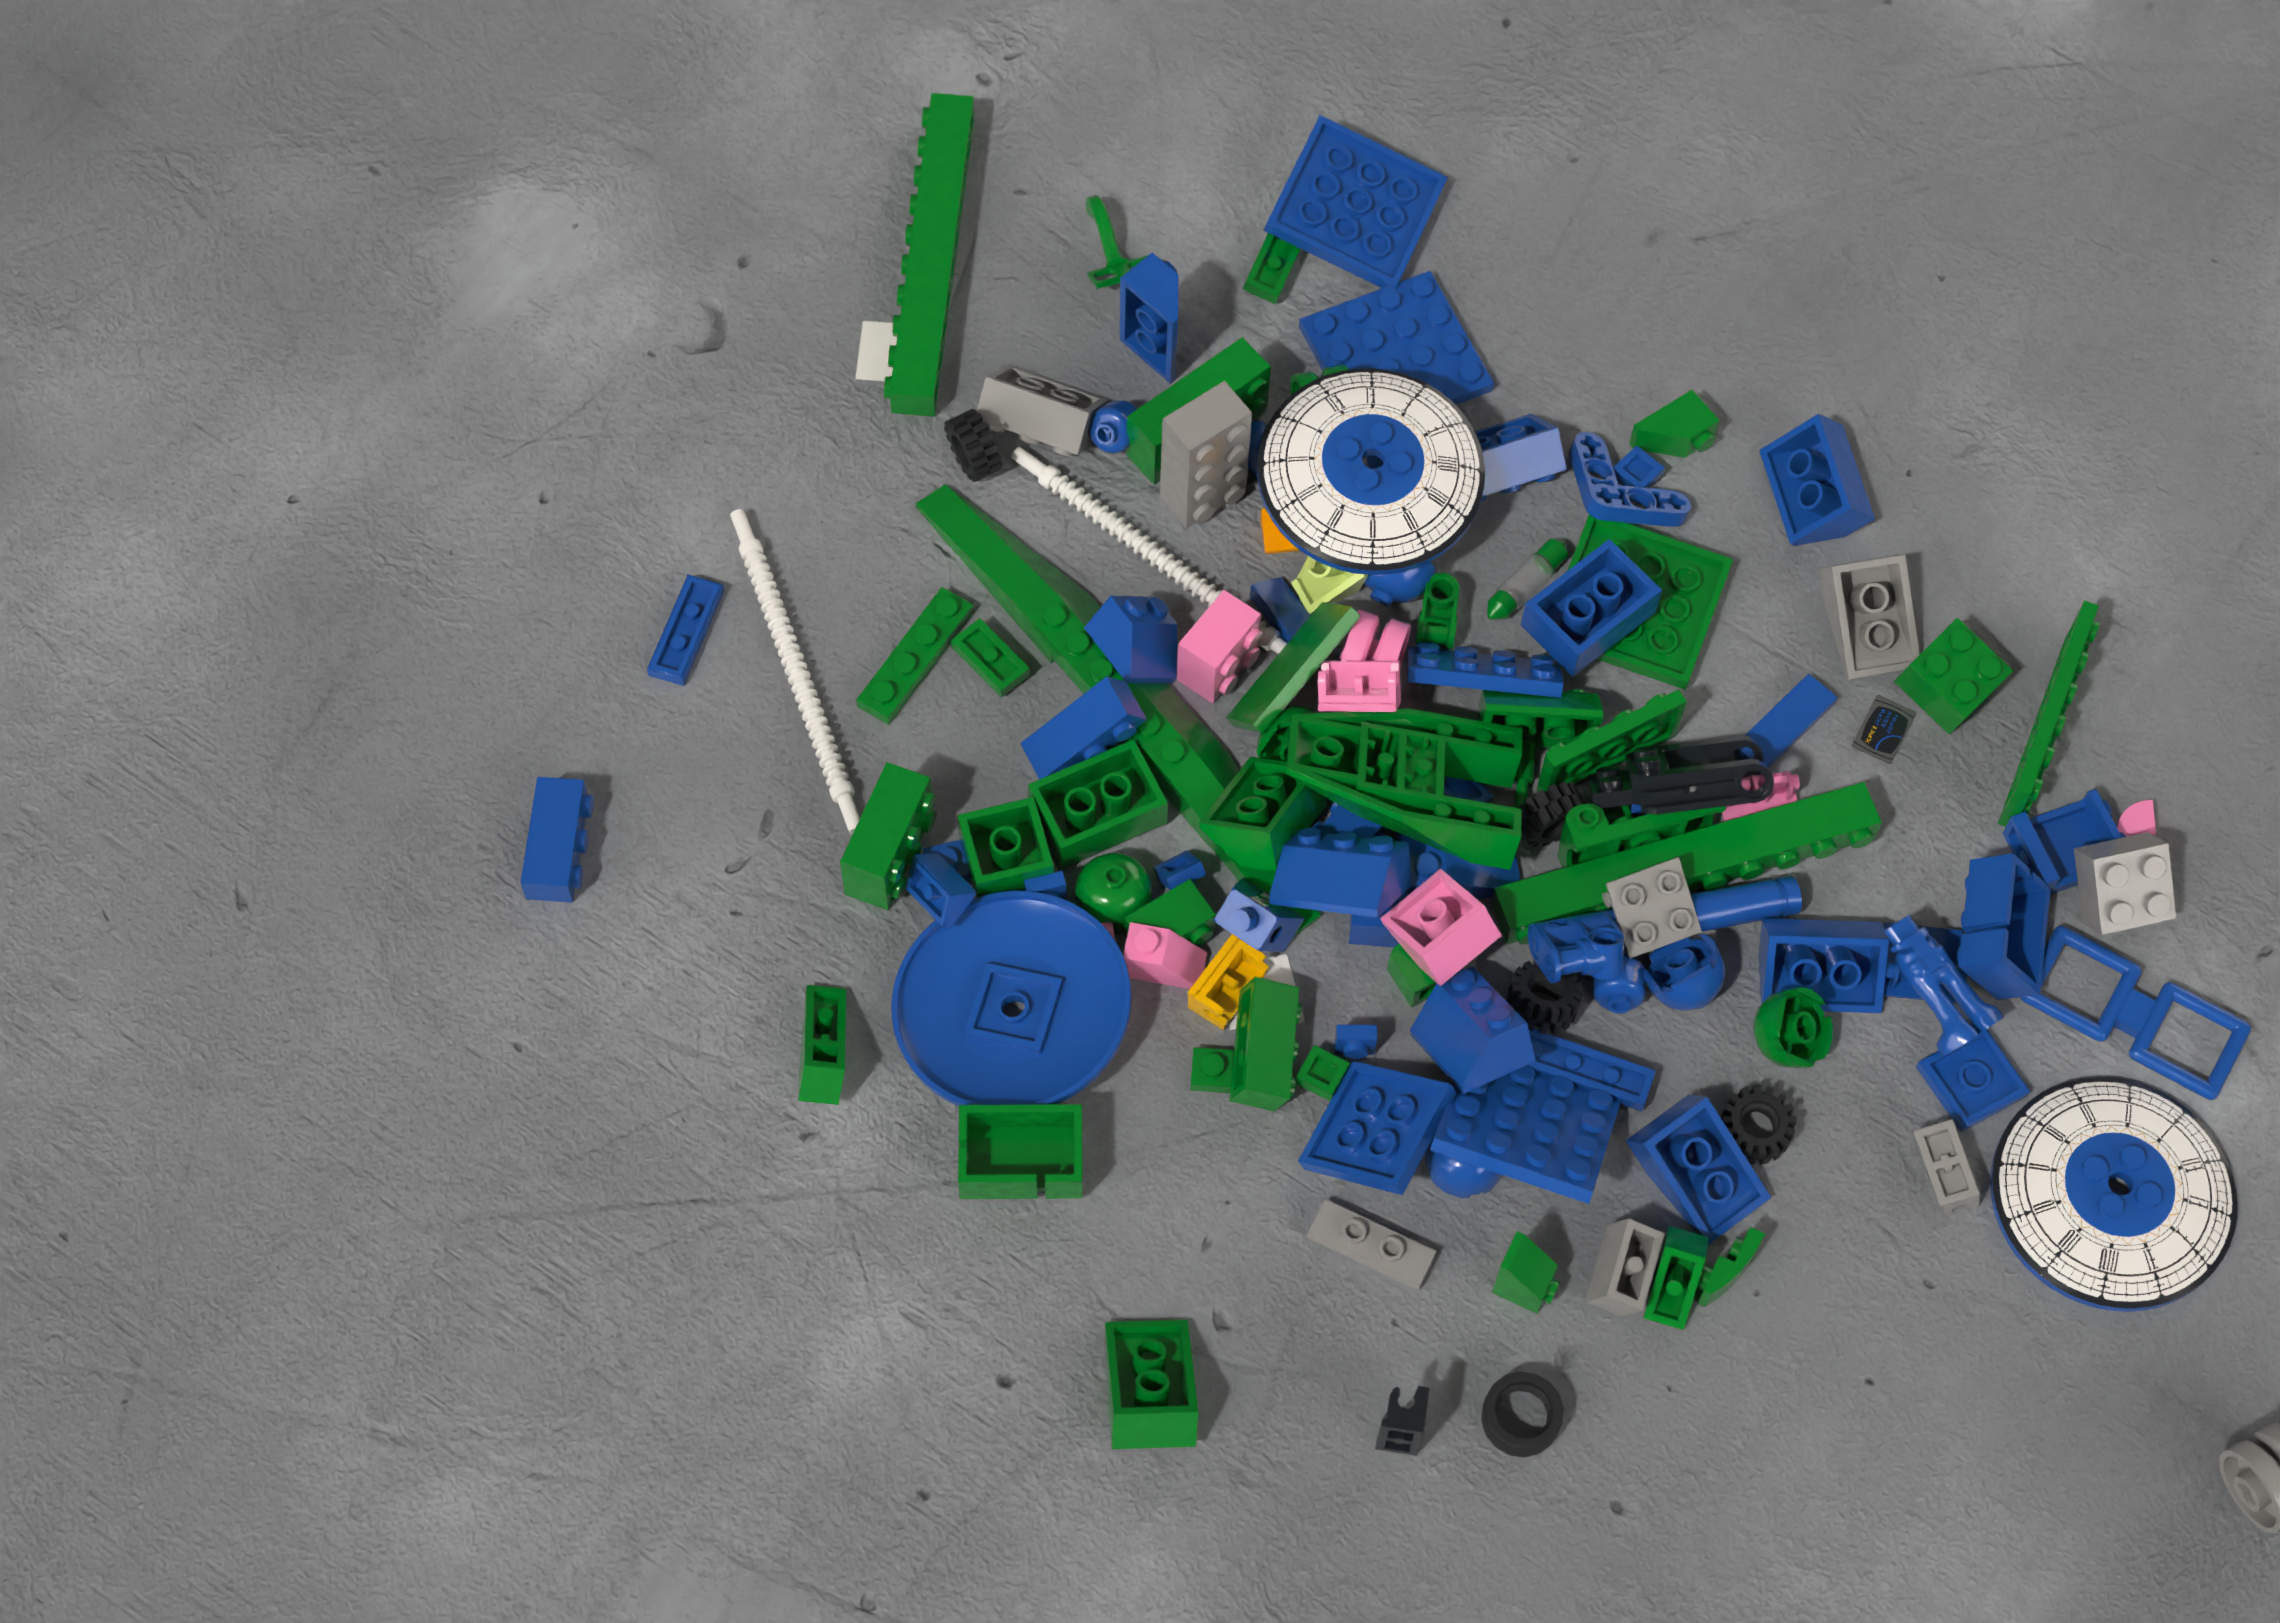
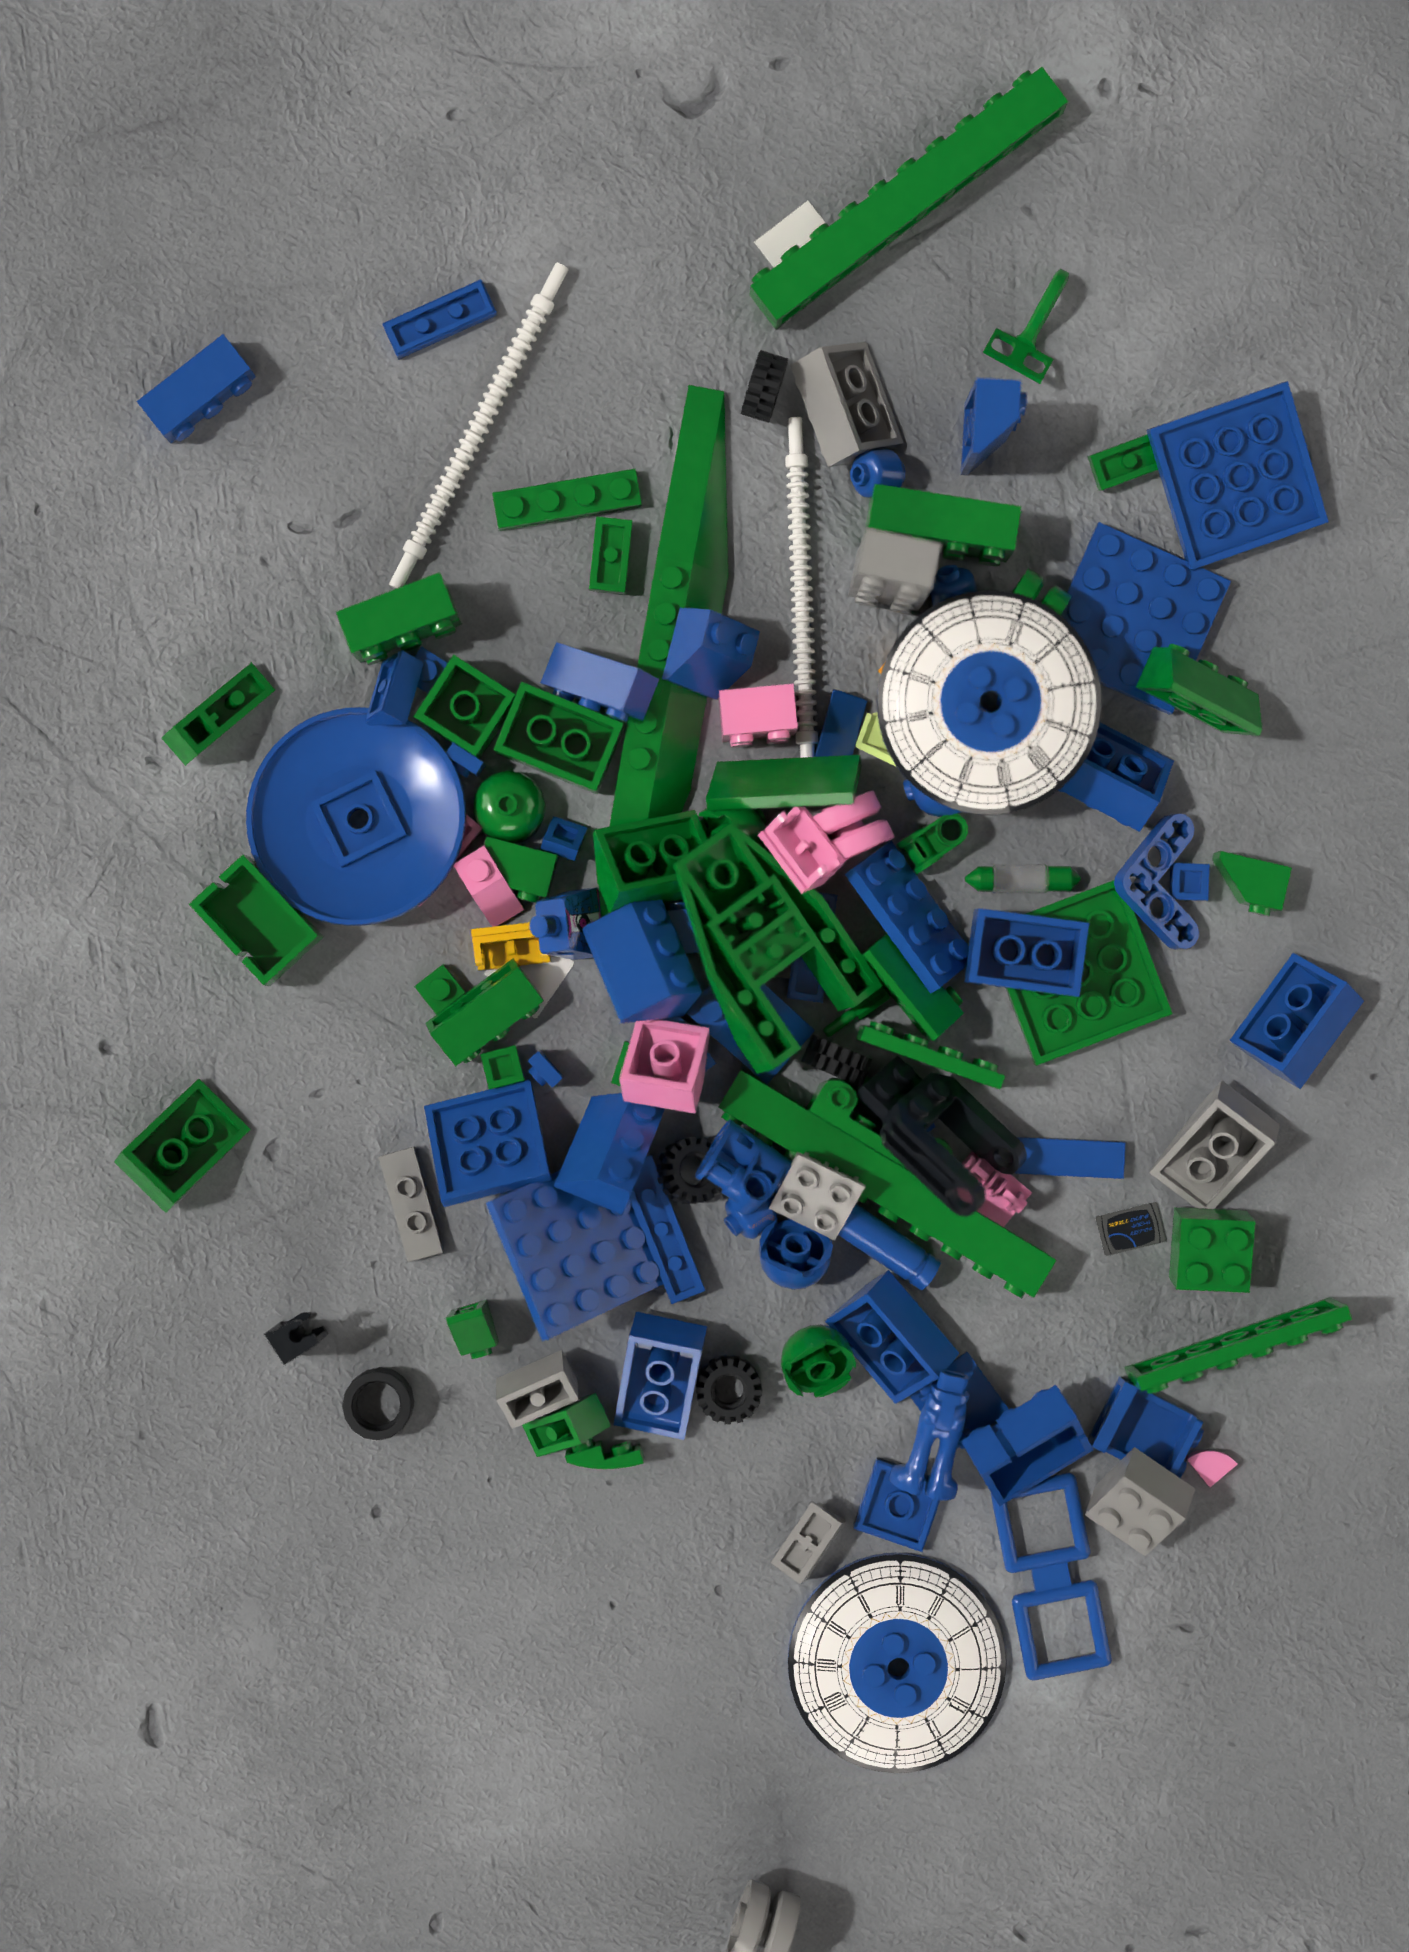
camera: 45 degrees right, 25 degrees up
none -> green slope [1136,644,1262,736]

